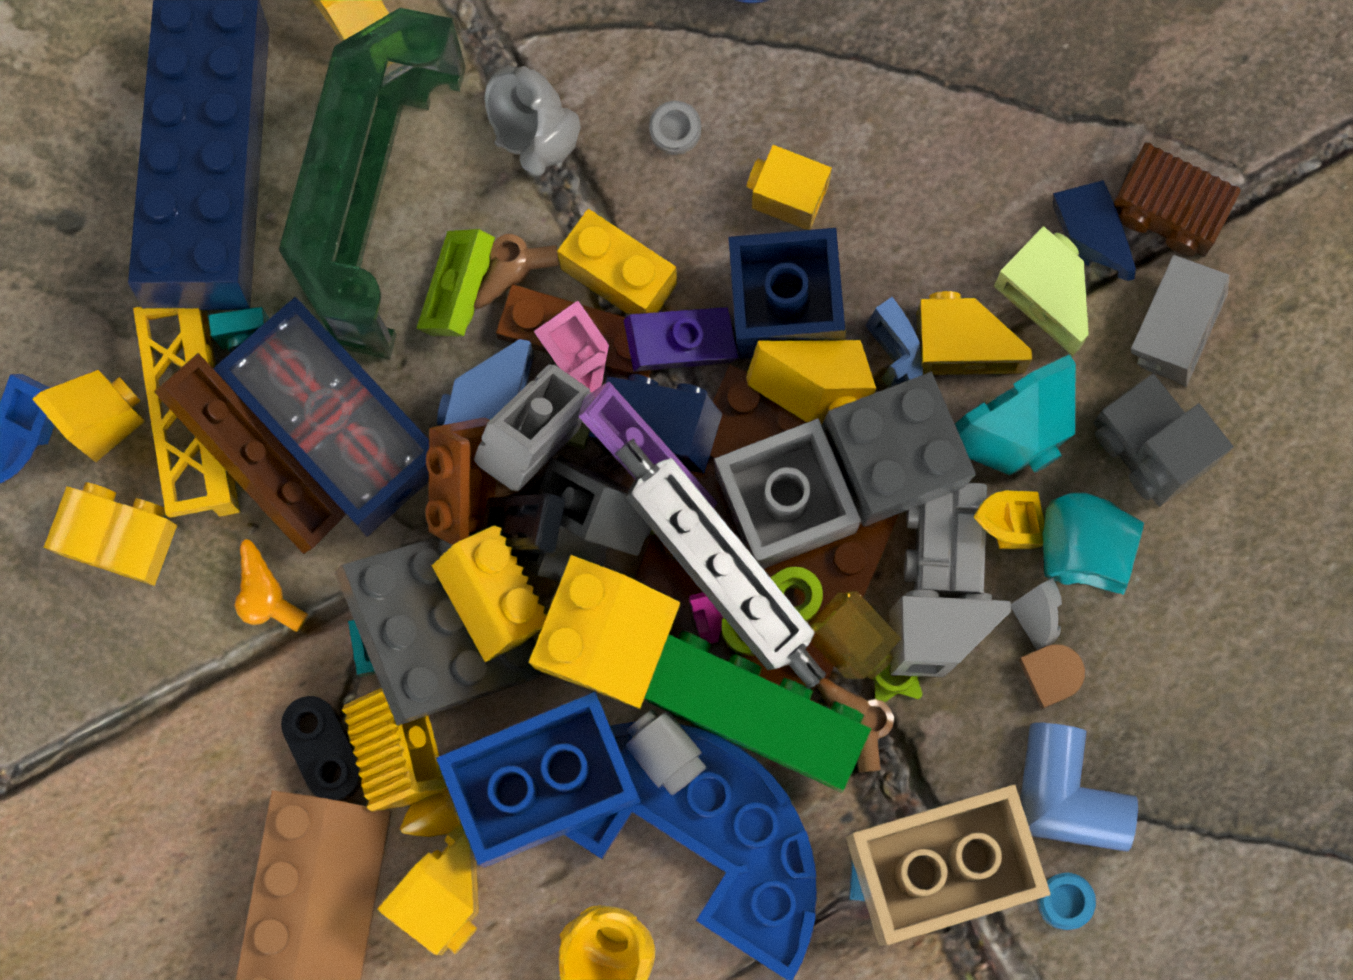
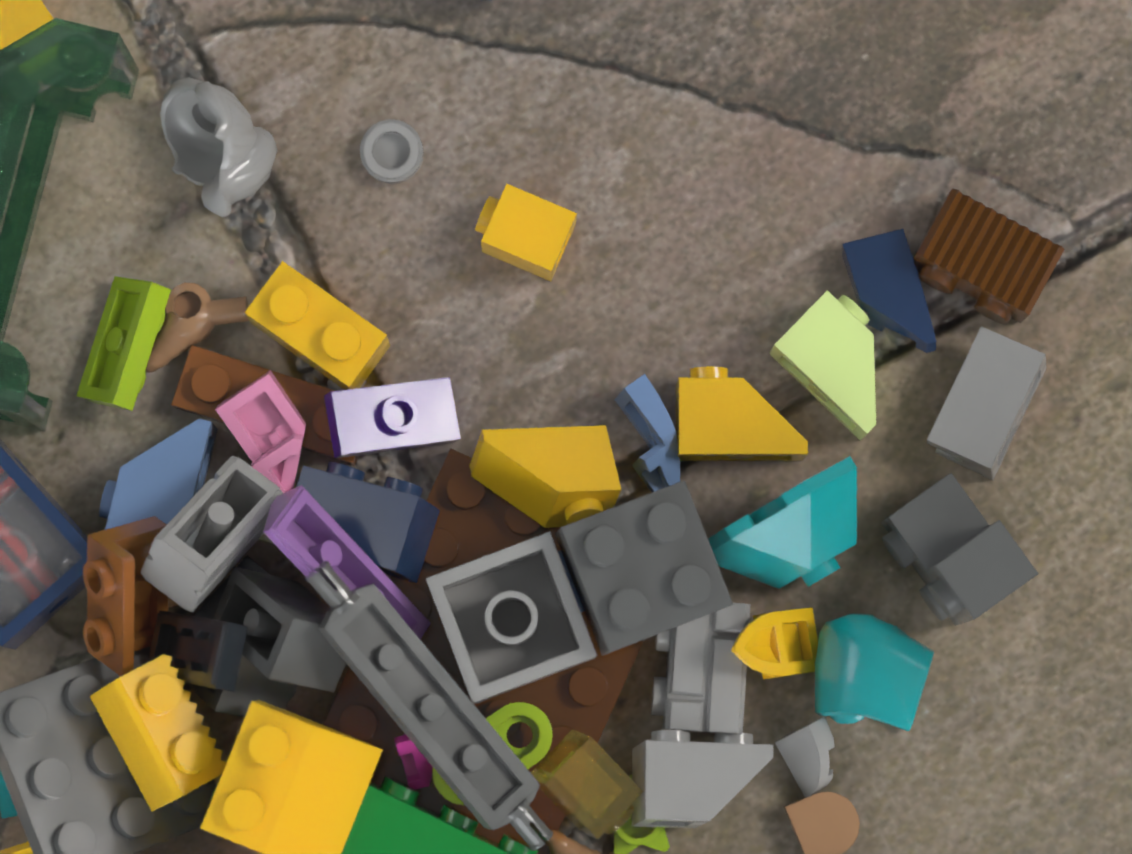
camera: 10 degrees left, 5 degrees up
dark blue brick [728,228,845,359] -> none

